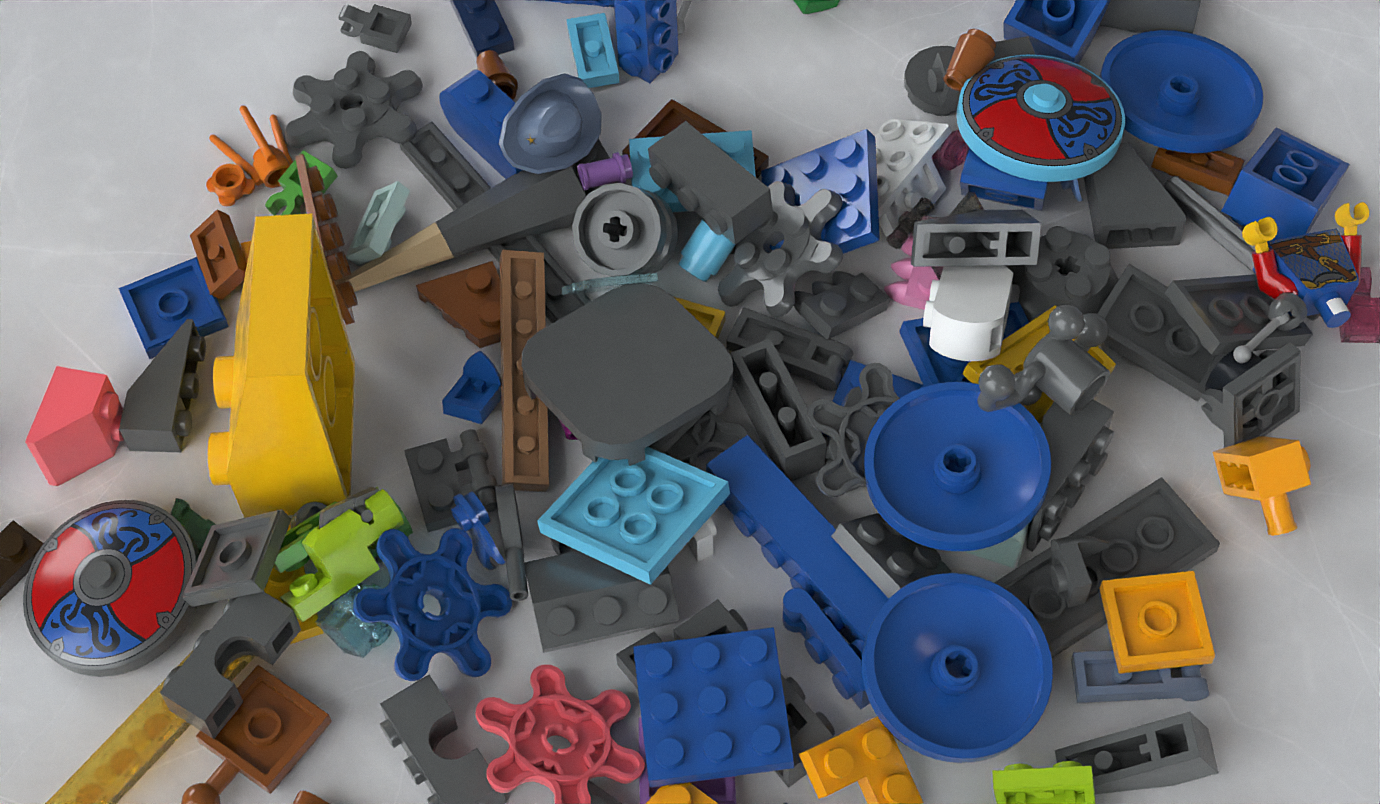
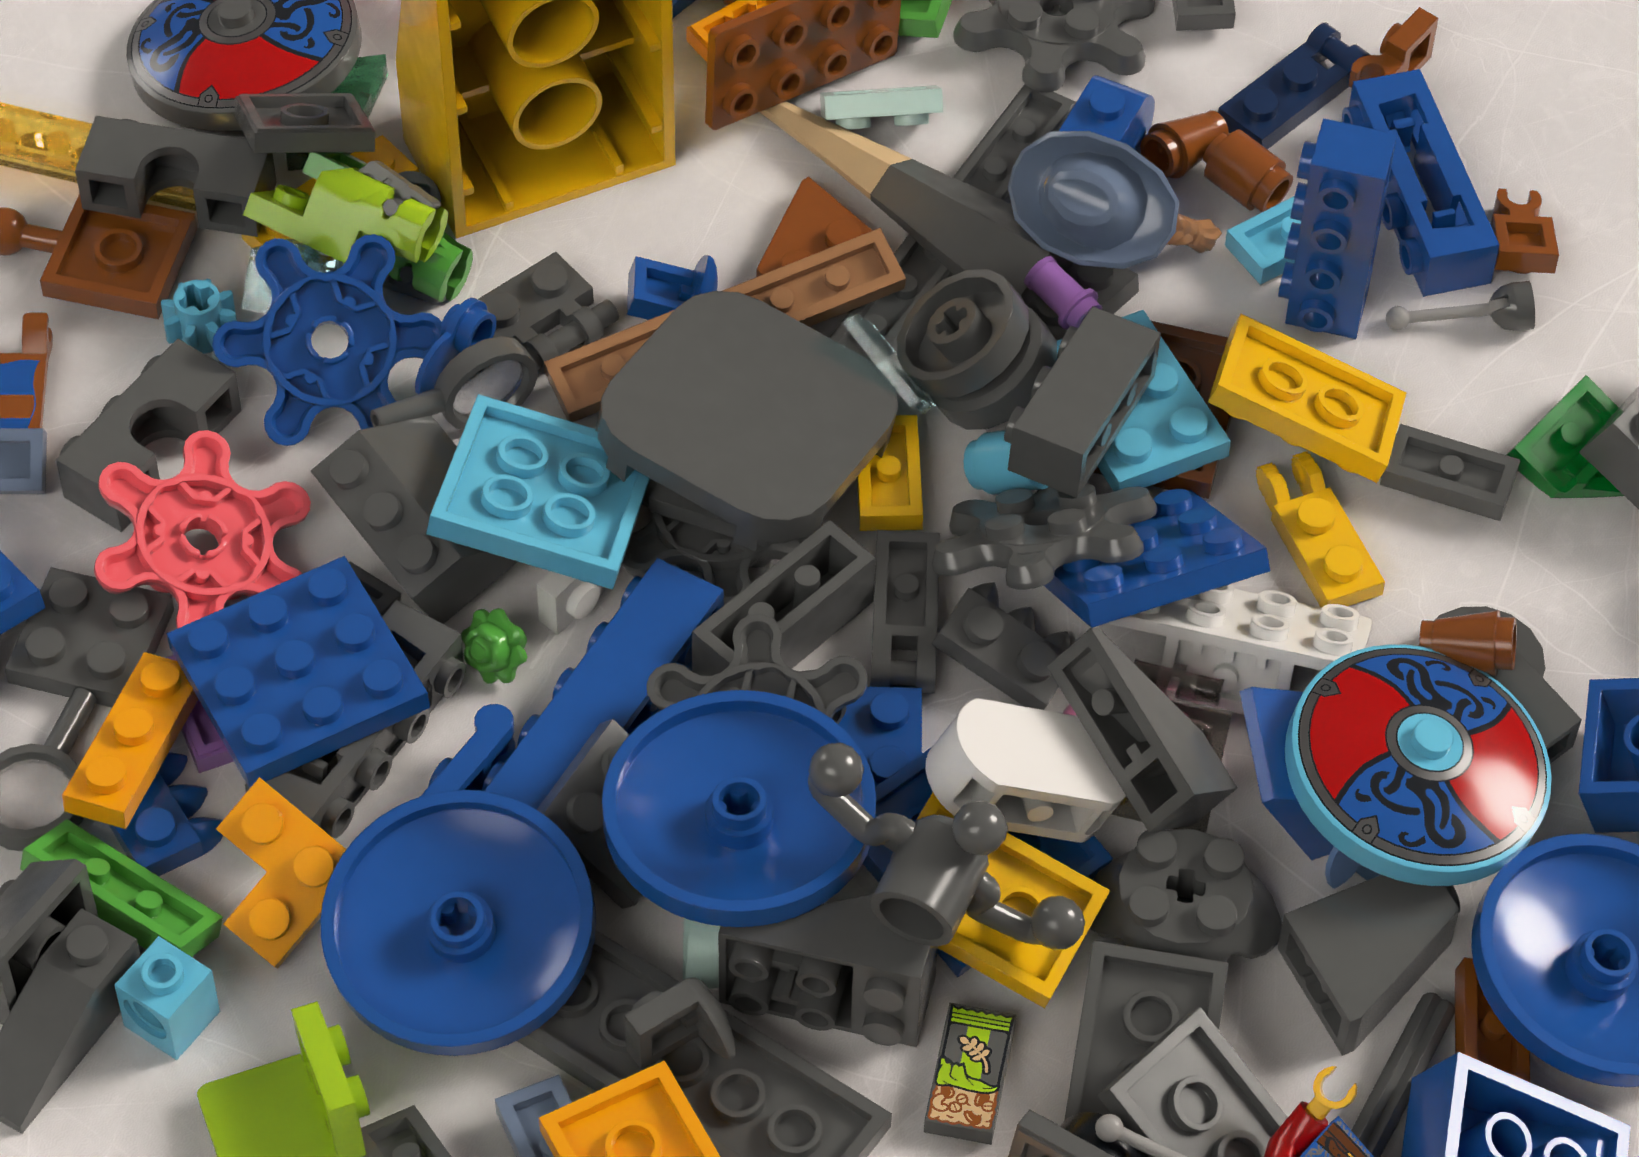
camera: 65 degrees right, 5 degrees down
none -> medium azure gear [161,279,237,354]
none -> bright green plant [461,608,527,684]
none -> tile [924,1002,1017,1145]
none -> dark orange brick [1203,129,1293,212]
none -> yellow plate [1208,313,1407,483]
none -> yellow hinge [1256,451,1385,608]
none -> dark grey plate [1380,424,1520,521]

